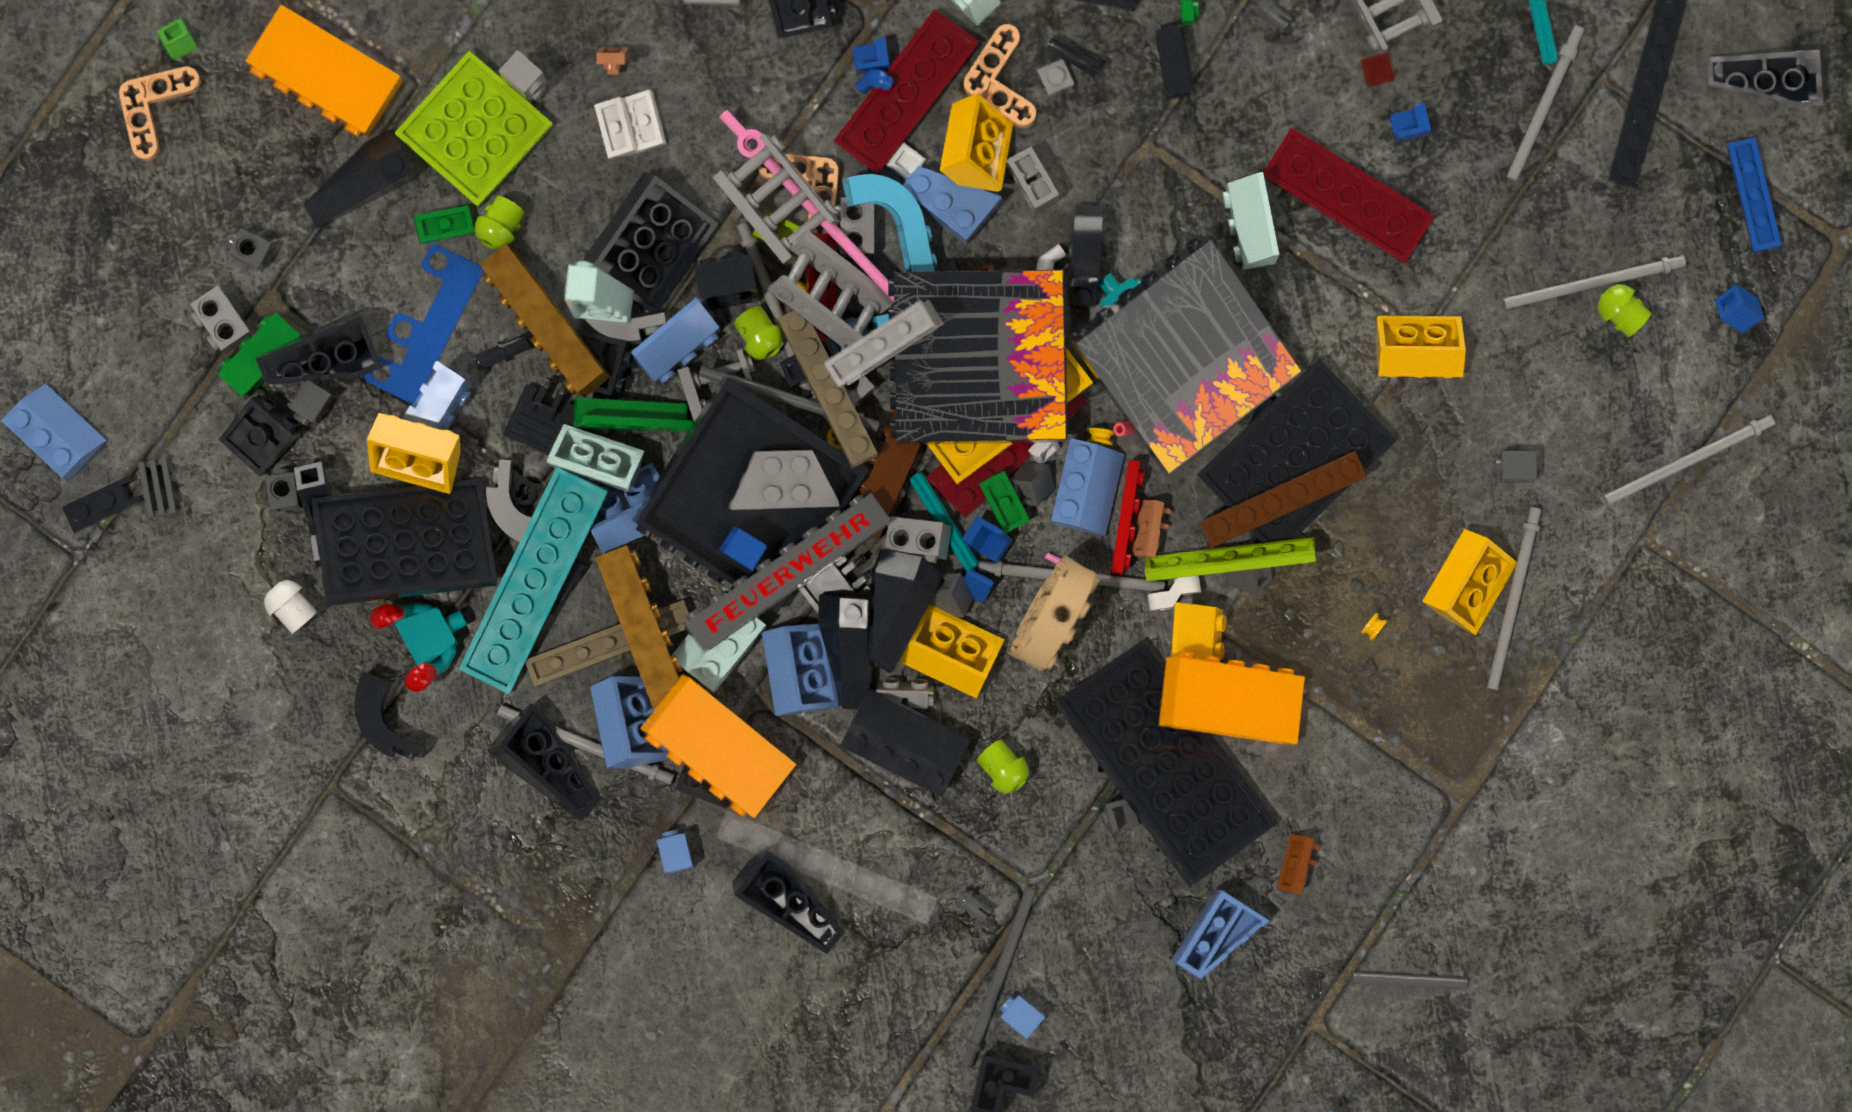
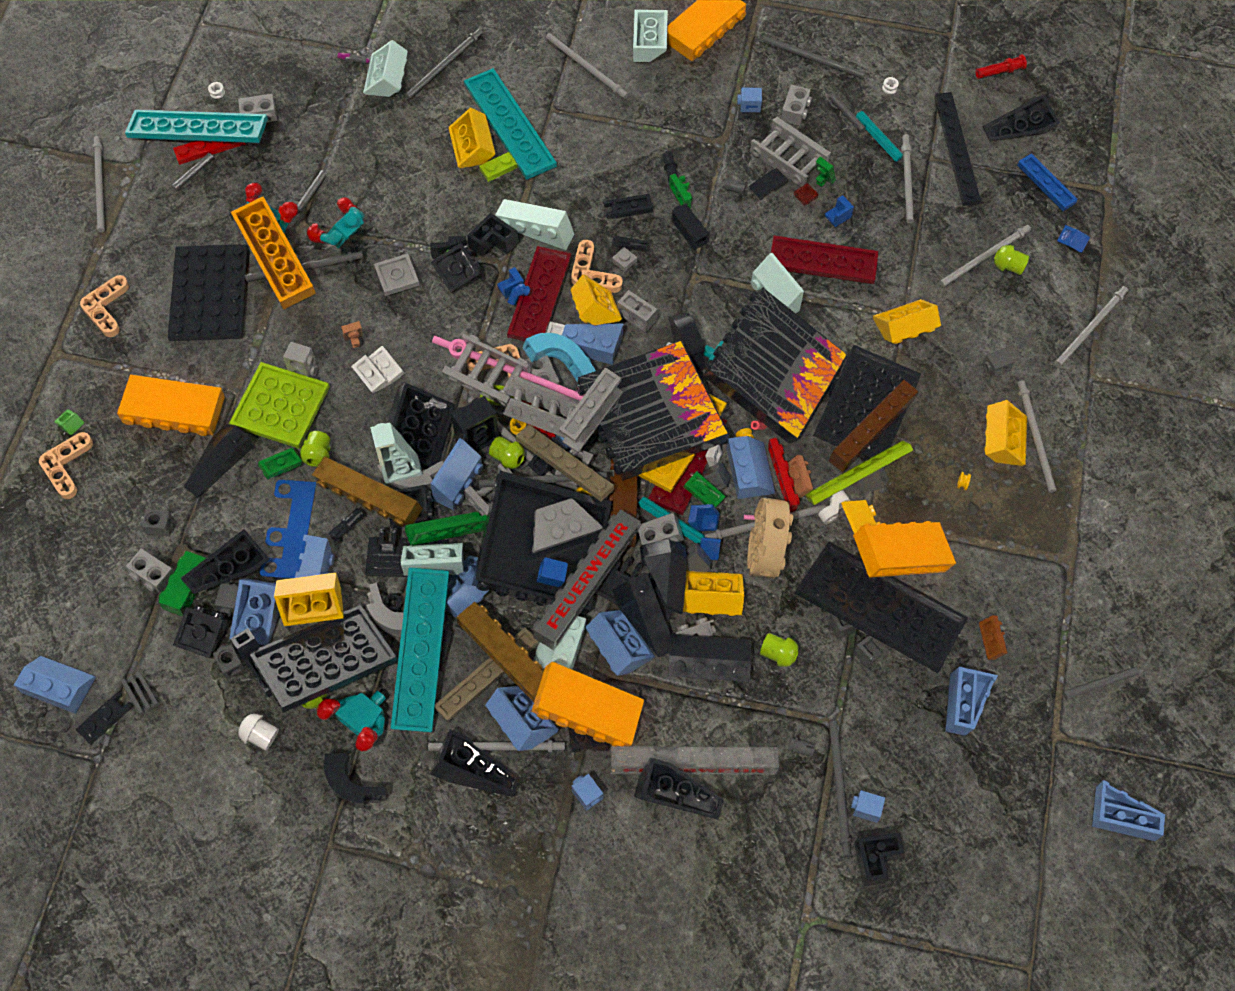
camera: 25 degrees left, 20 degrees down
none -> medium blue slope [229,578,280,646]
none -> black slope [749,168,788,200]
none -> green plate [816,156,836,187]

